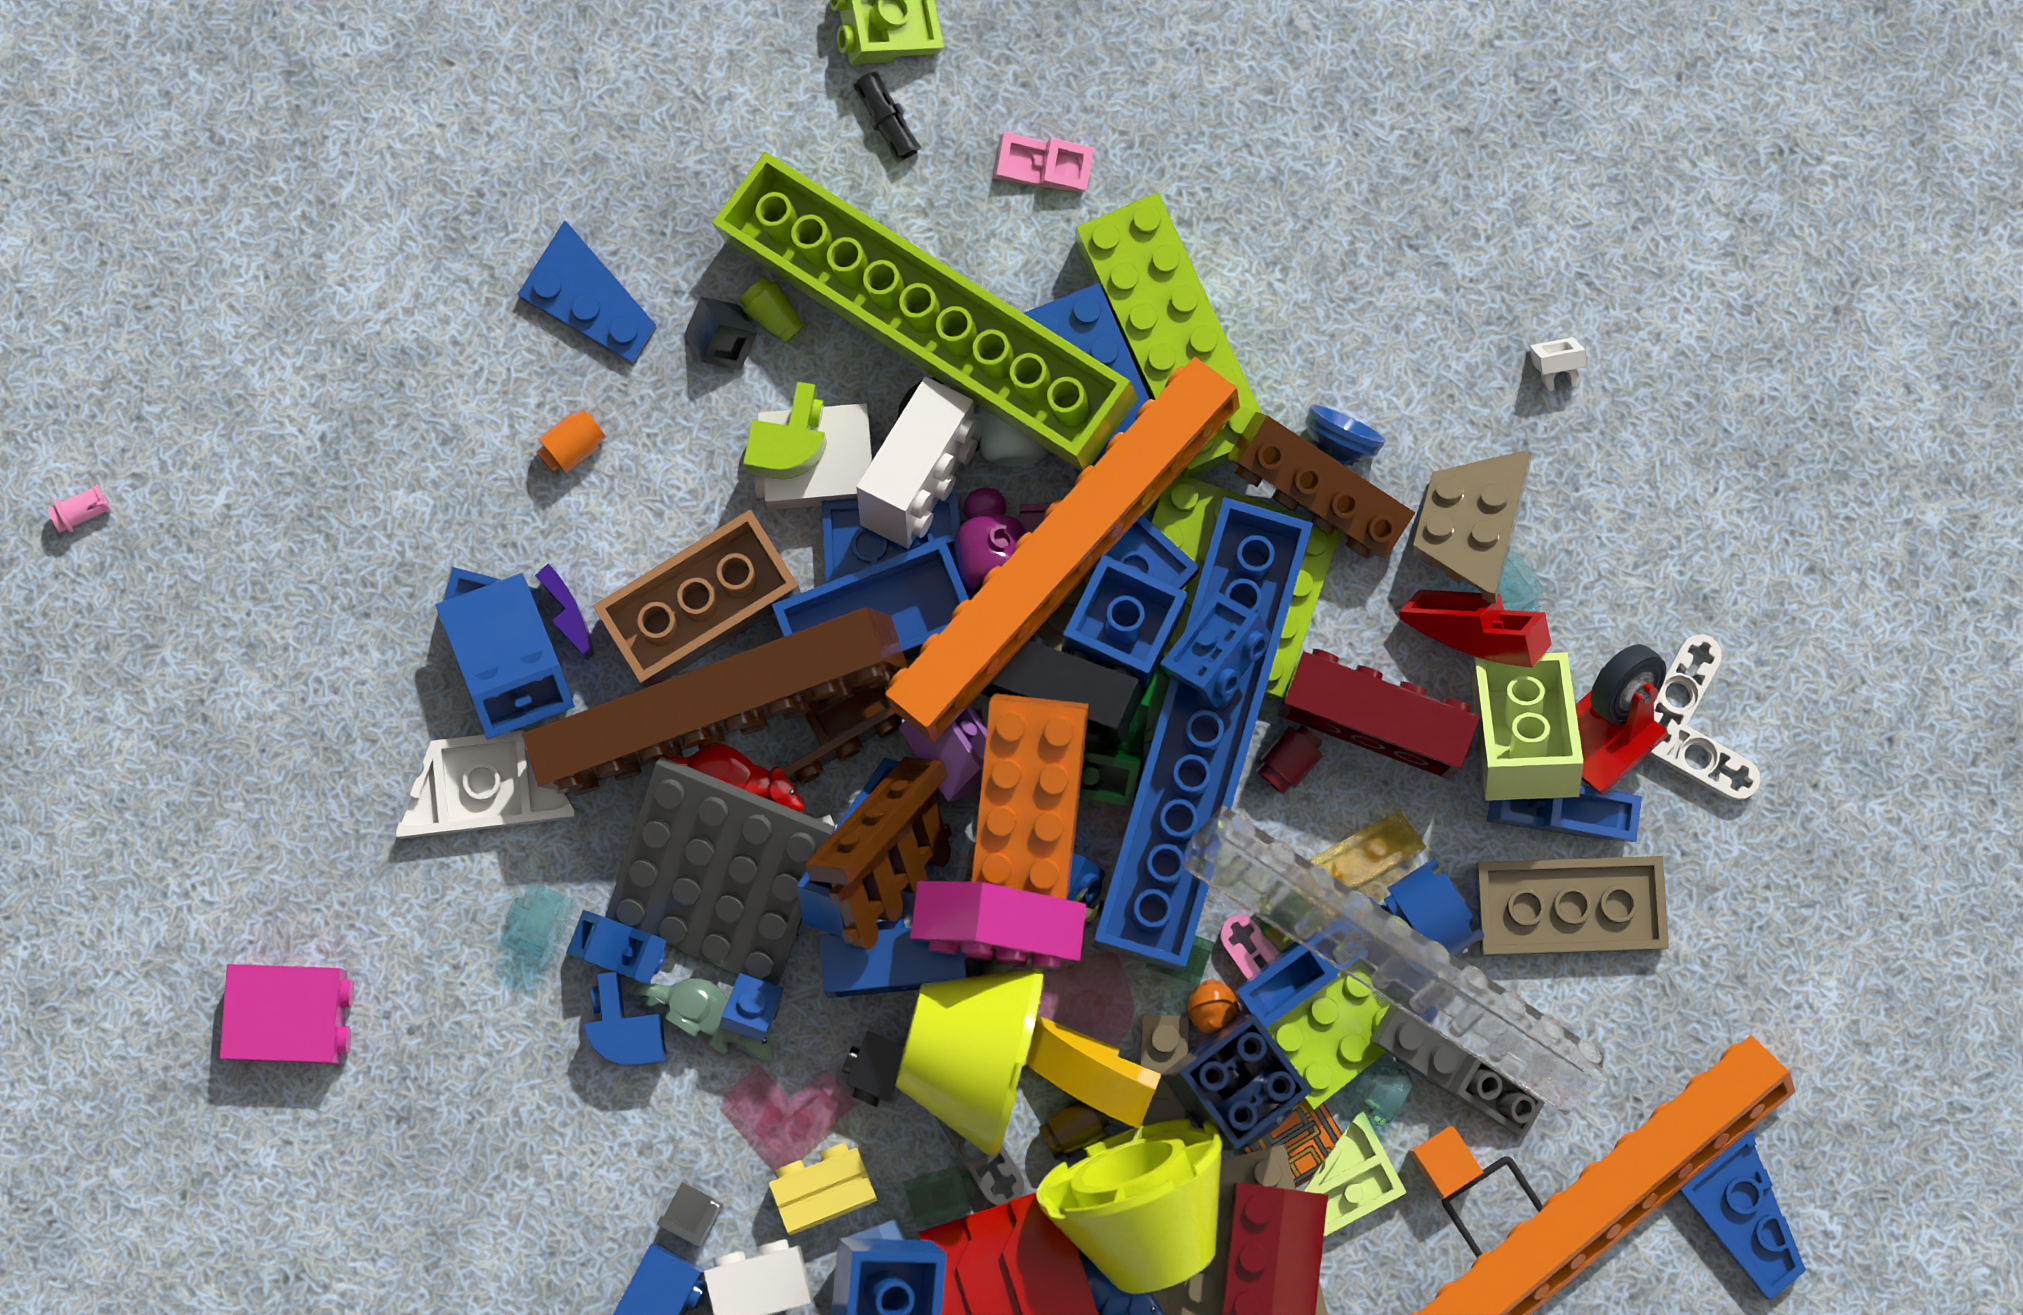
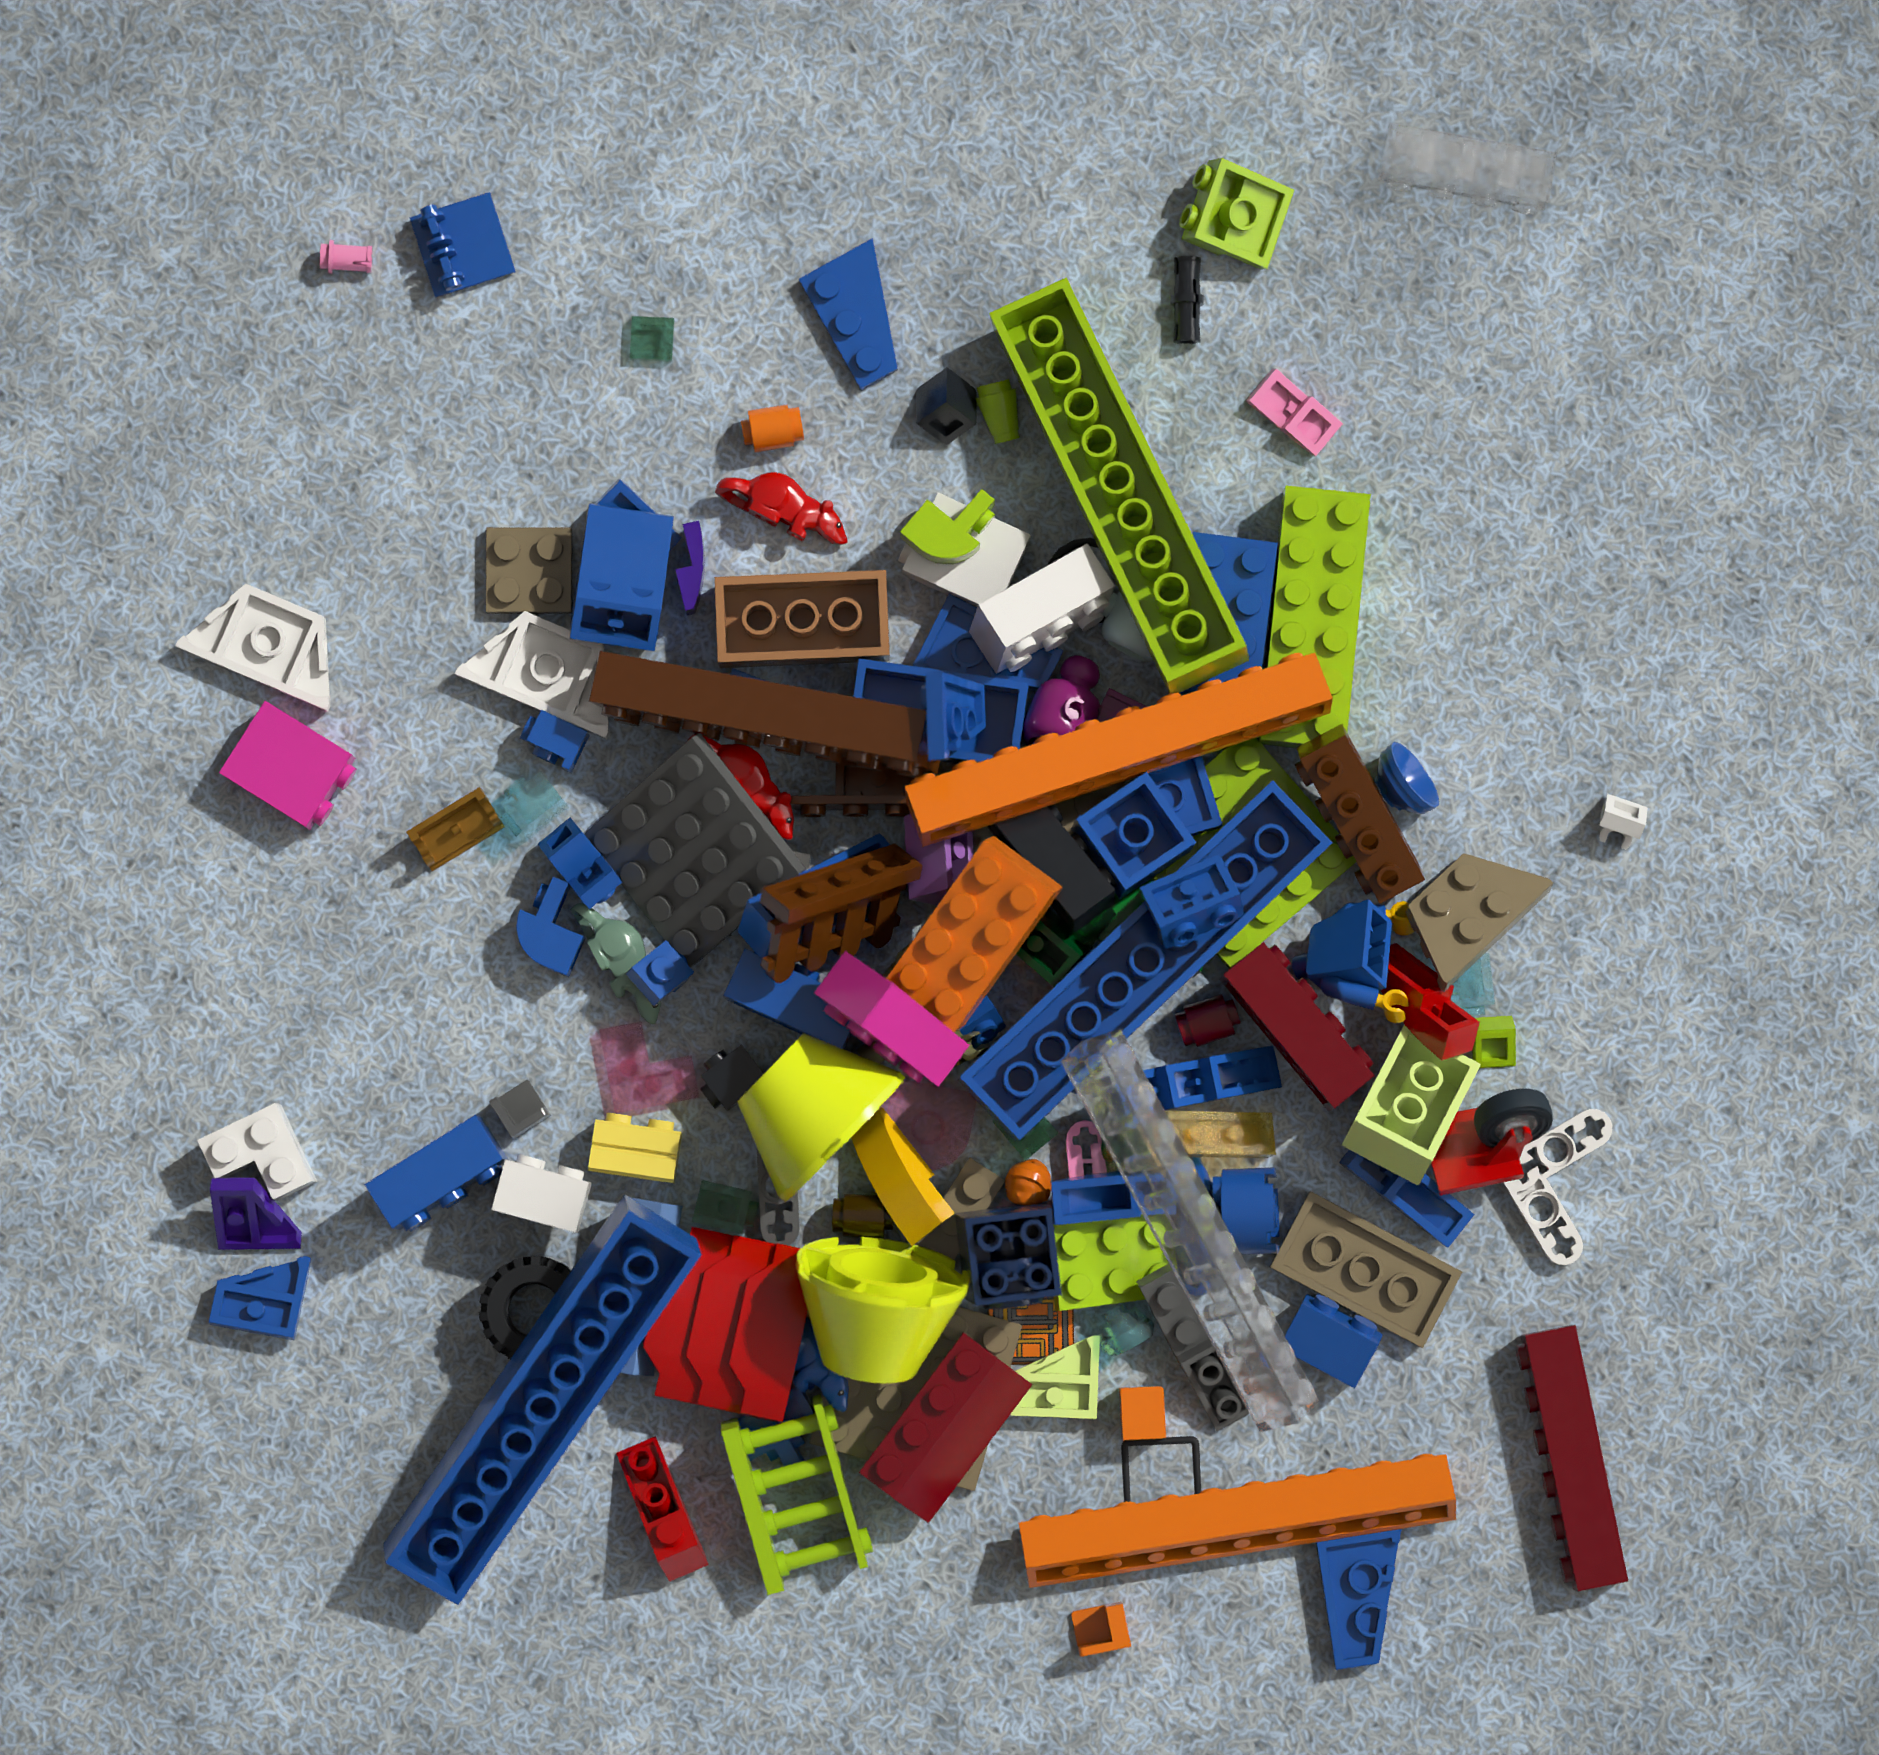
camera: 30 degrees right, 5 degrees up
none -> white wing [175,583,331,712]
none -> pearl gold hinge [406,787,505,871]
none -> blue hinge [410,192,516,298]
none -> dark tan plate [486,527,572,614]
none -> blue brick [520,710,590,774]
none -> clear green tile [630,316,675,362]
none -> red animal [715,472,848,545]
none -> blue wing [921,672,986,761]
none -> blue slope [1111,1045,1282,1119]
none -> blue brick [1278,1294,1383,1389]
none -> blue torso [1292,899,1414,1023]
none -> lime slope [1472,1016,1516,1068]
none -> dark red brick [1515,1325,1629,1592]

